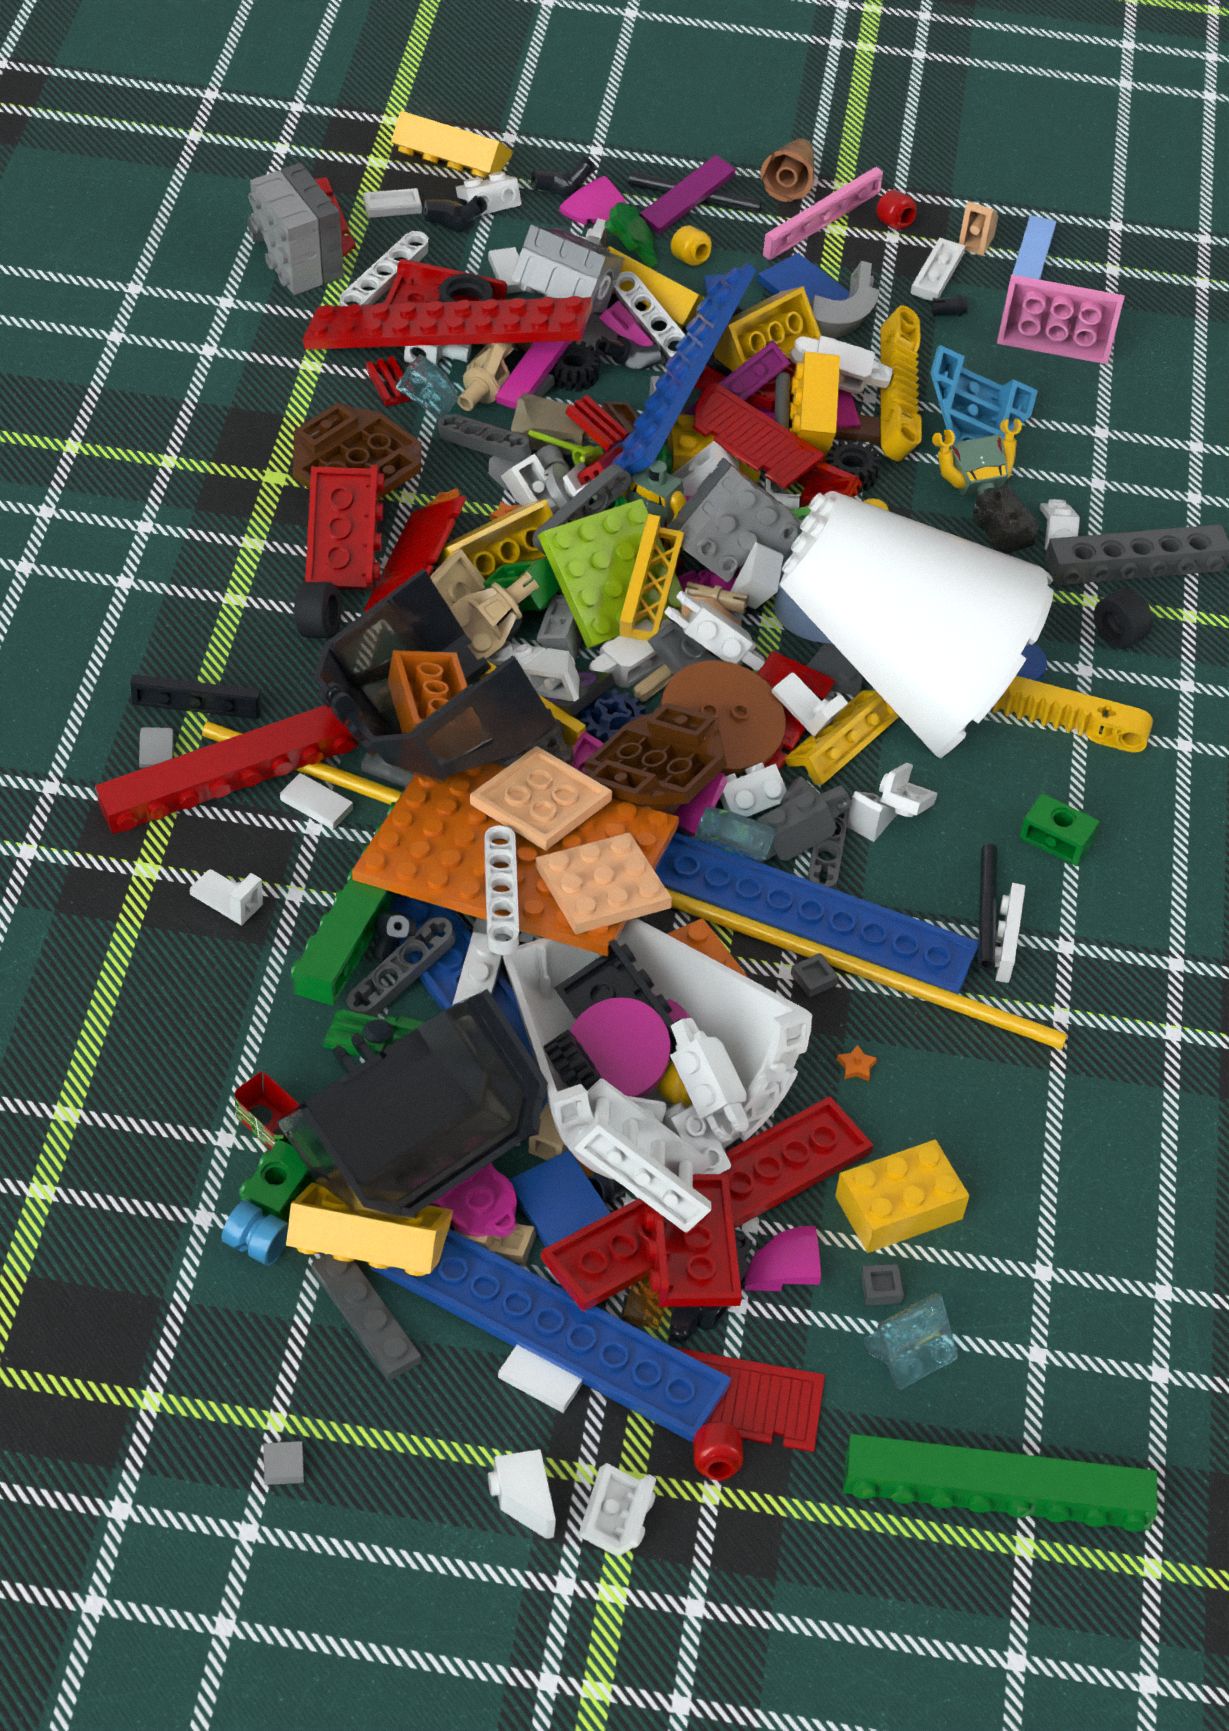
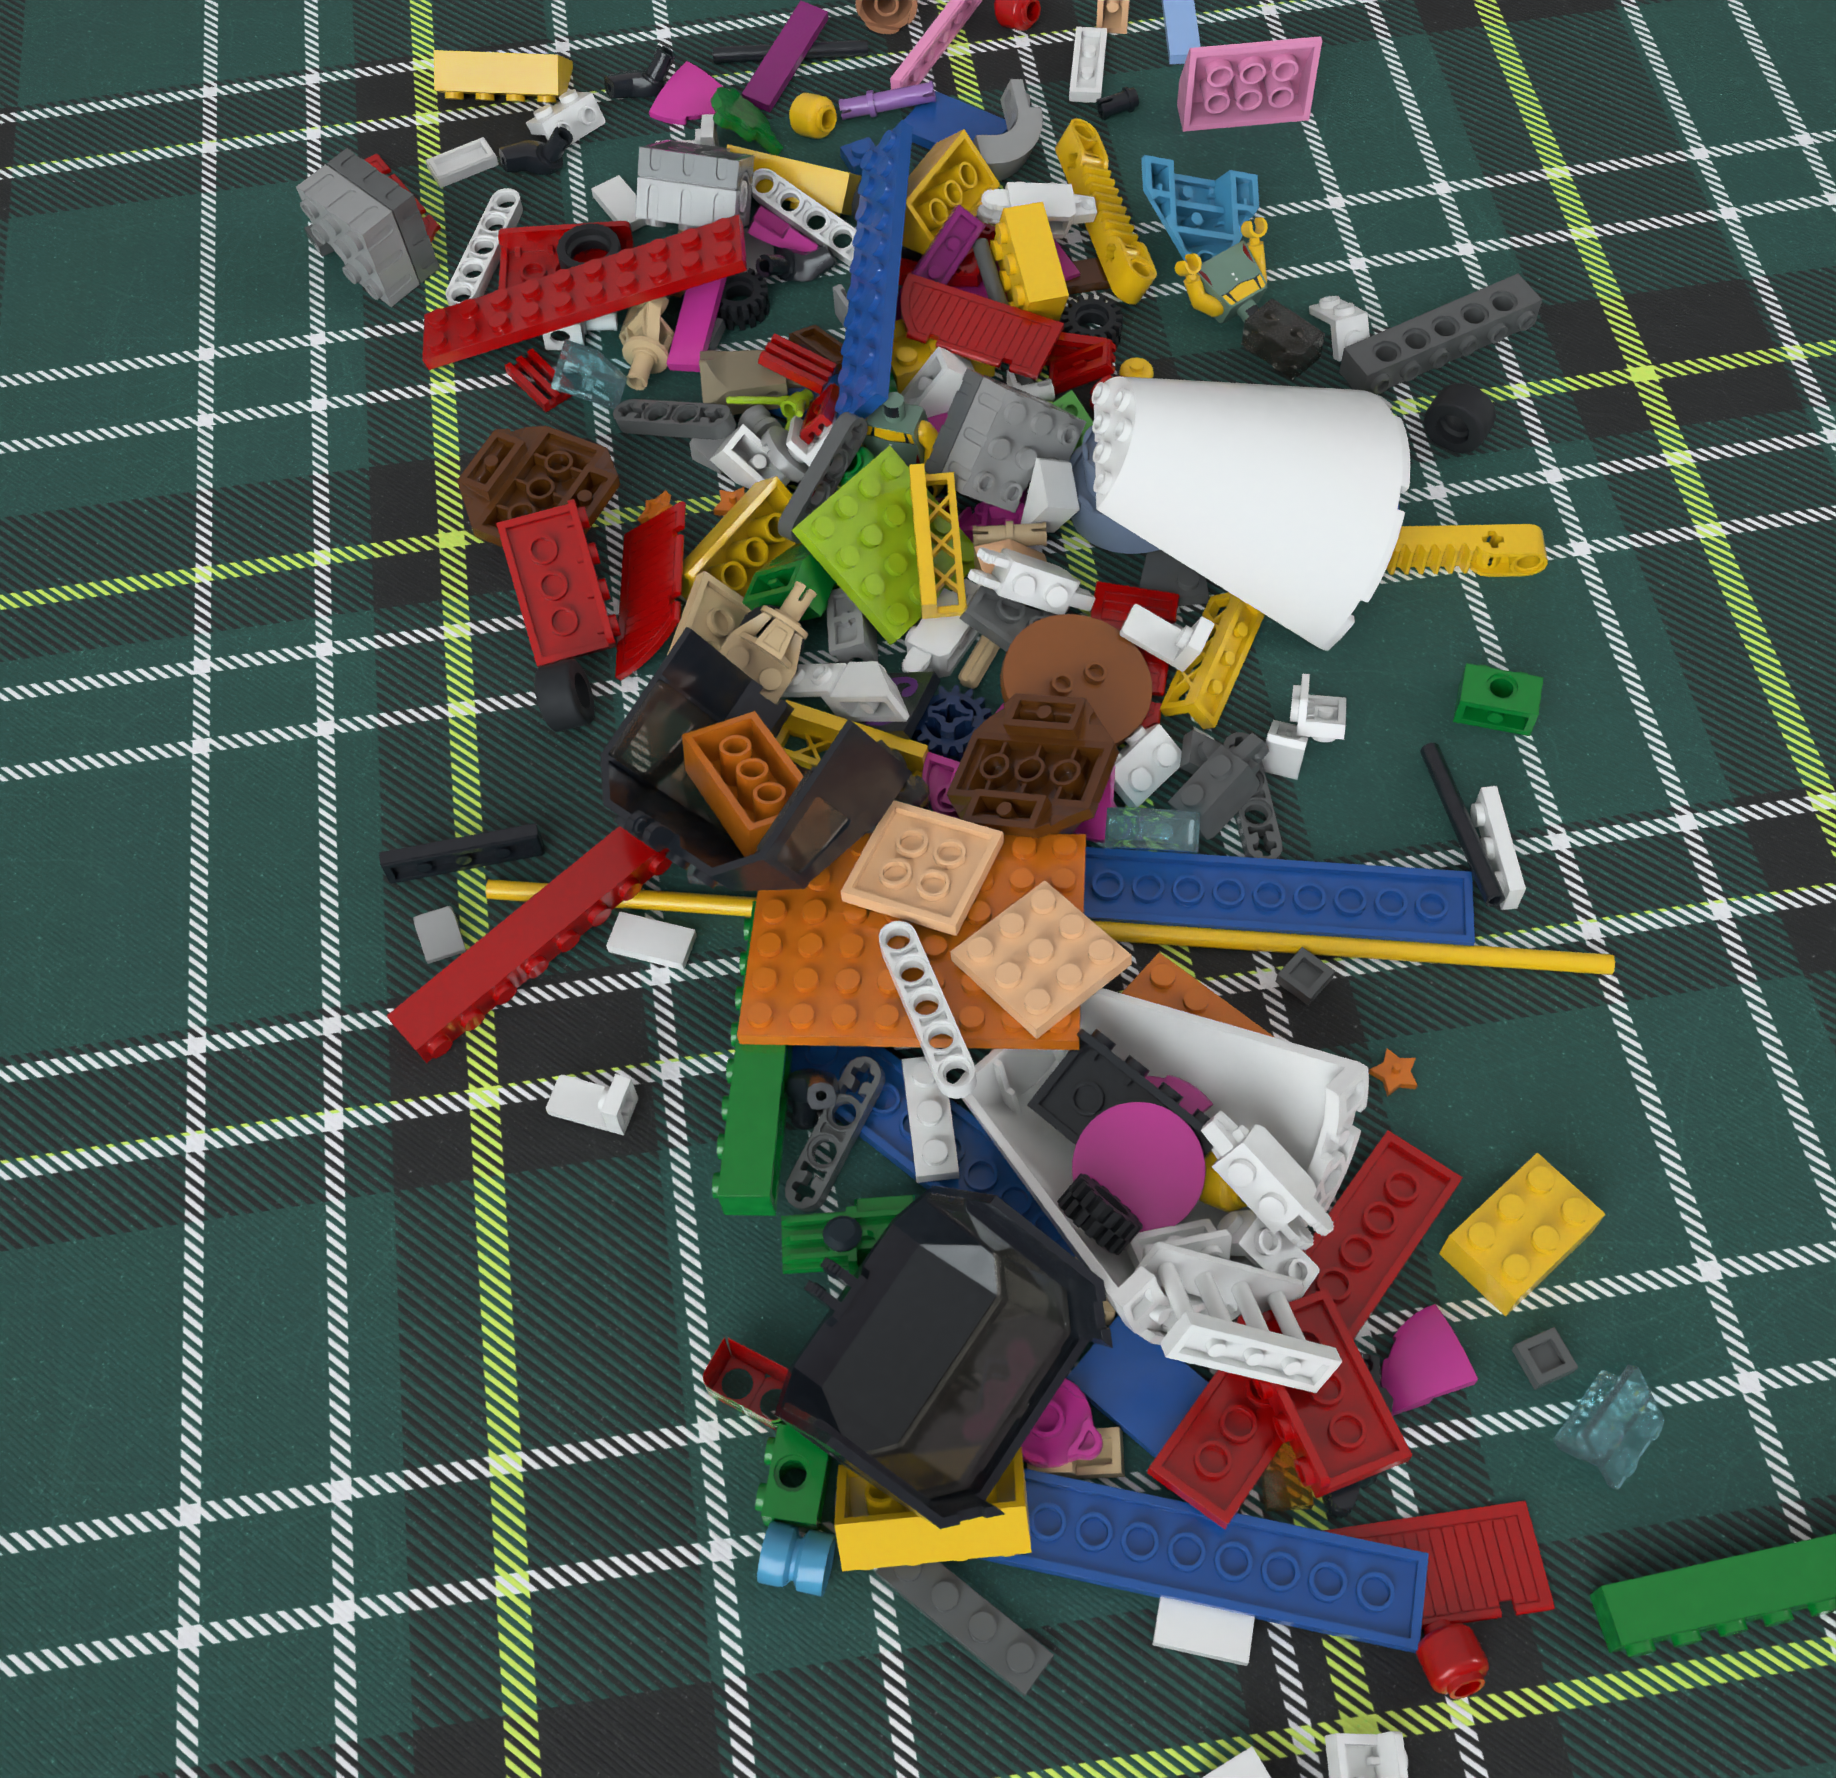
camera: 10 degrees left, 10 degrees up
none -> medium lavender pin [839,81,936,120]

